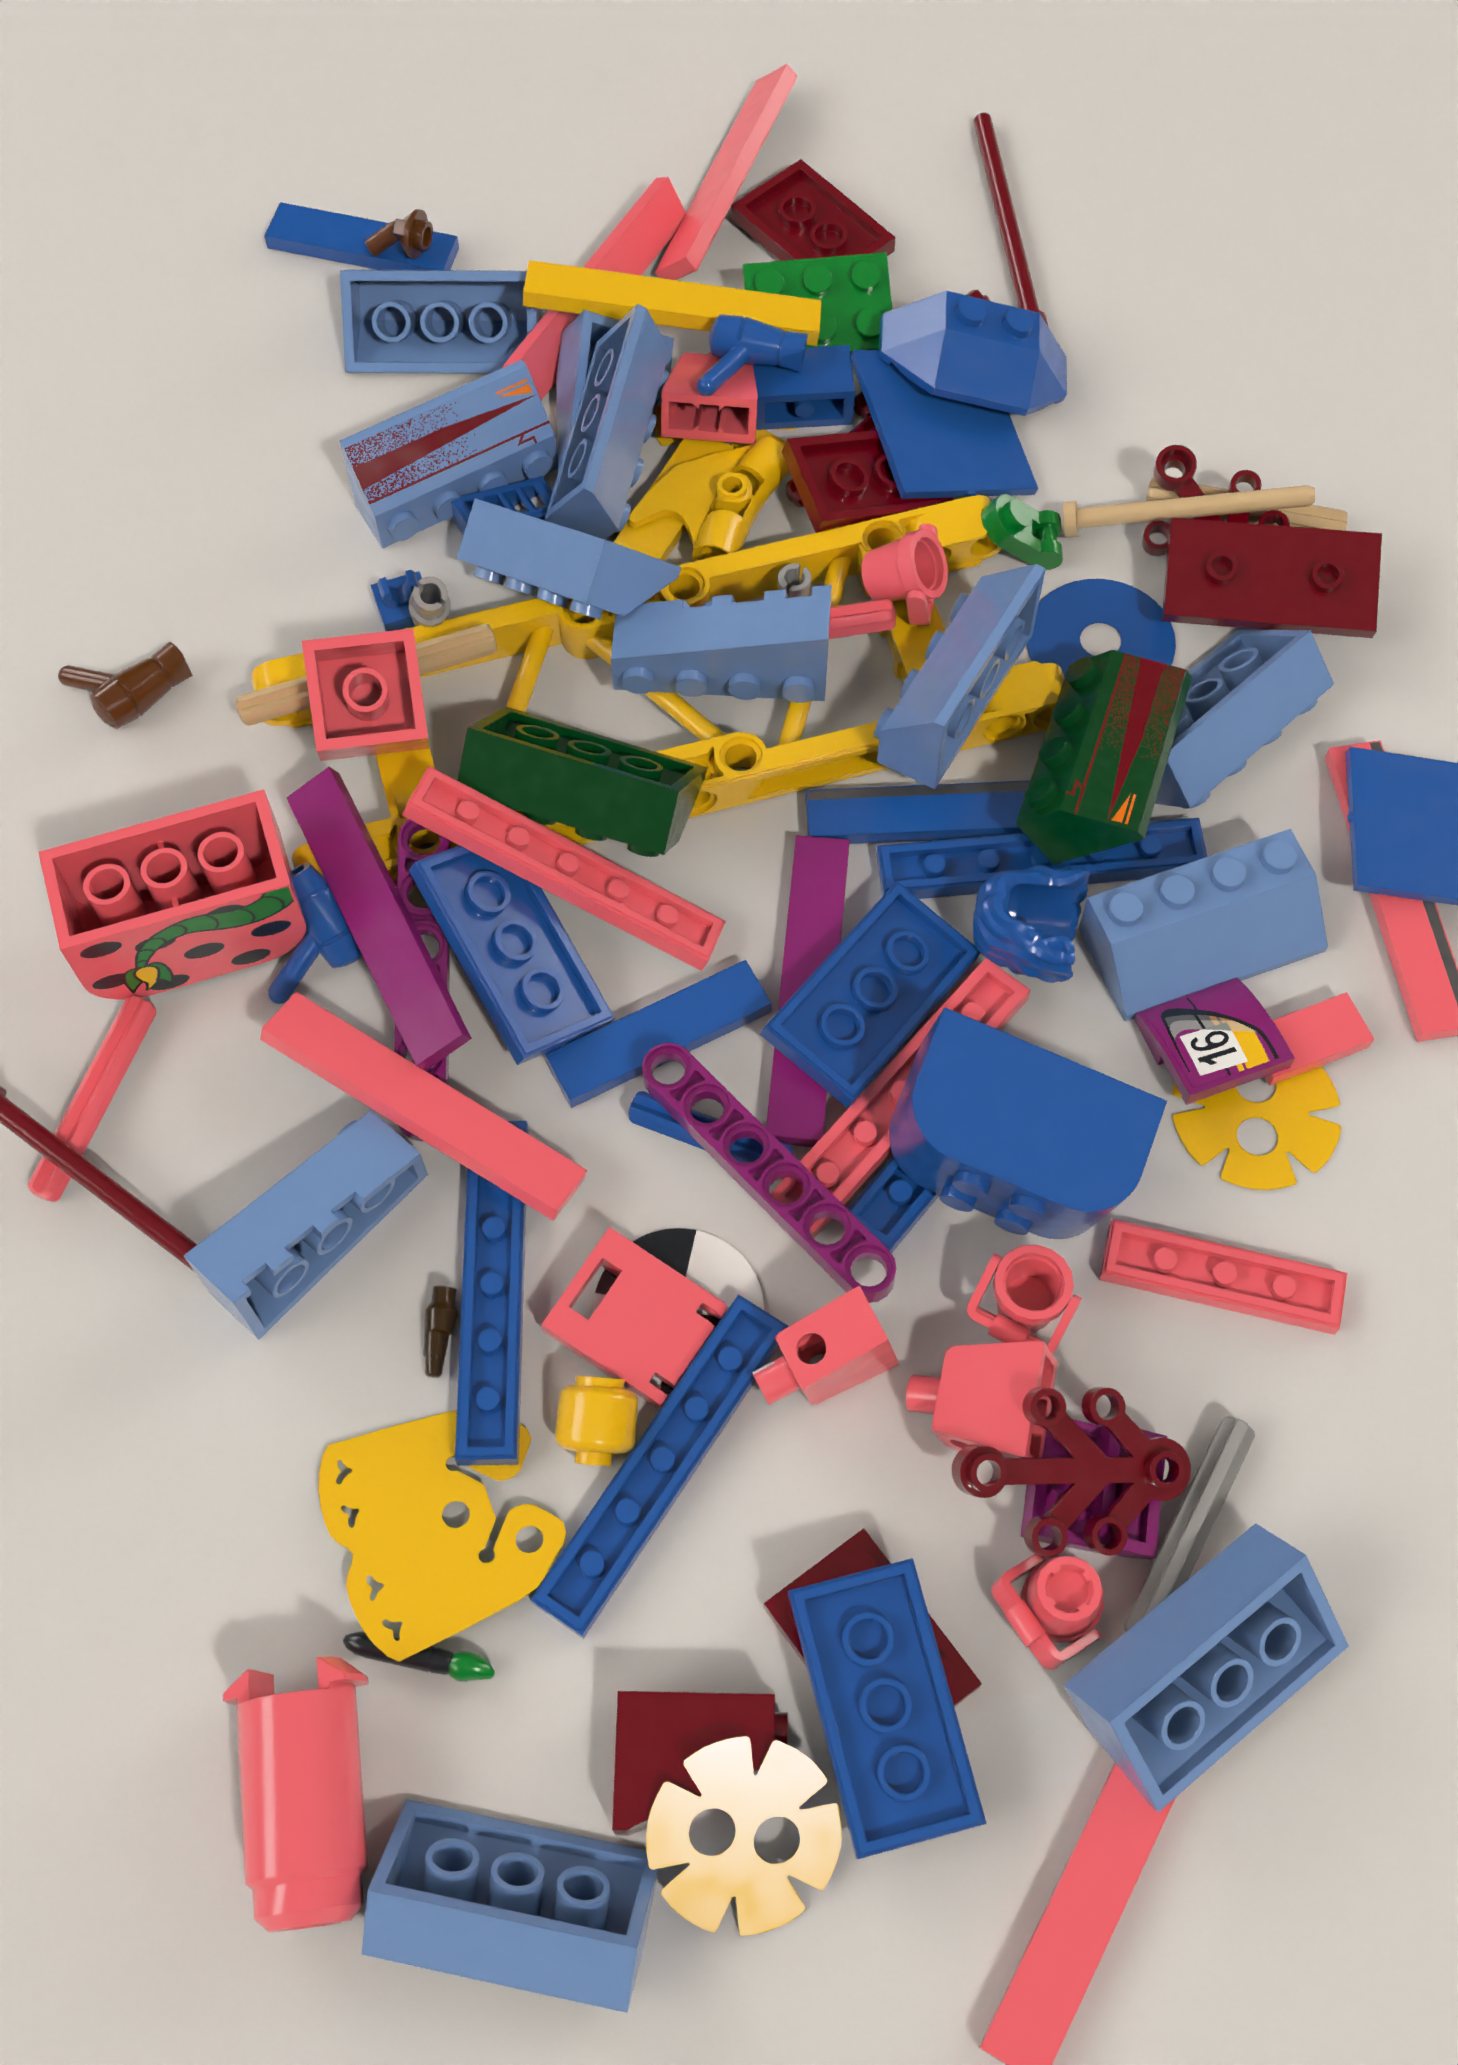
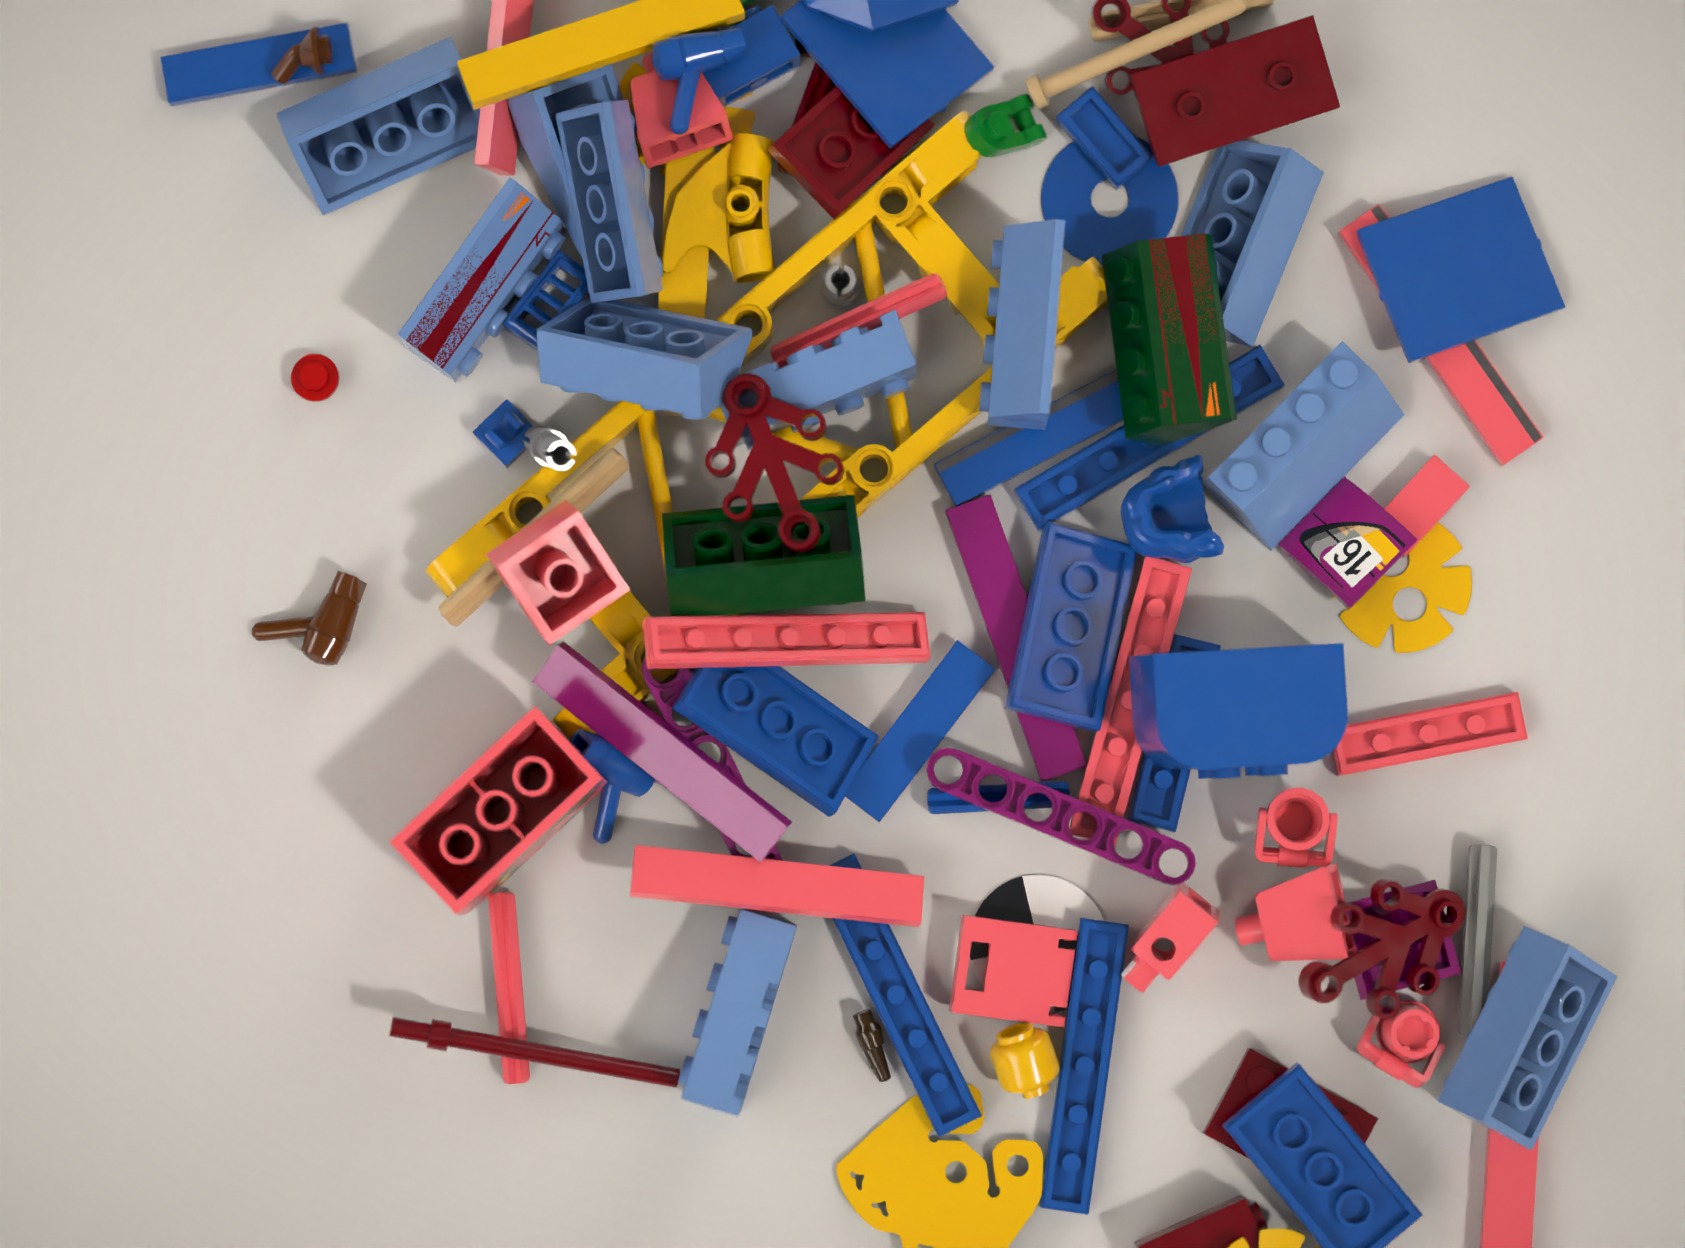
camera: 25 degrees left, 20 degrees up
coral piece [861,524,948,626] -> none
none -> red plate [291,354,340,402]
none -> dark red plant [705,373,845,552]
none -> blue tile [1055,86,1154,191]

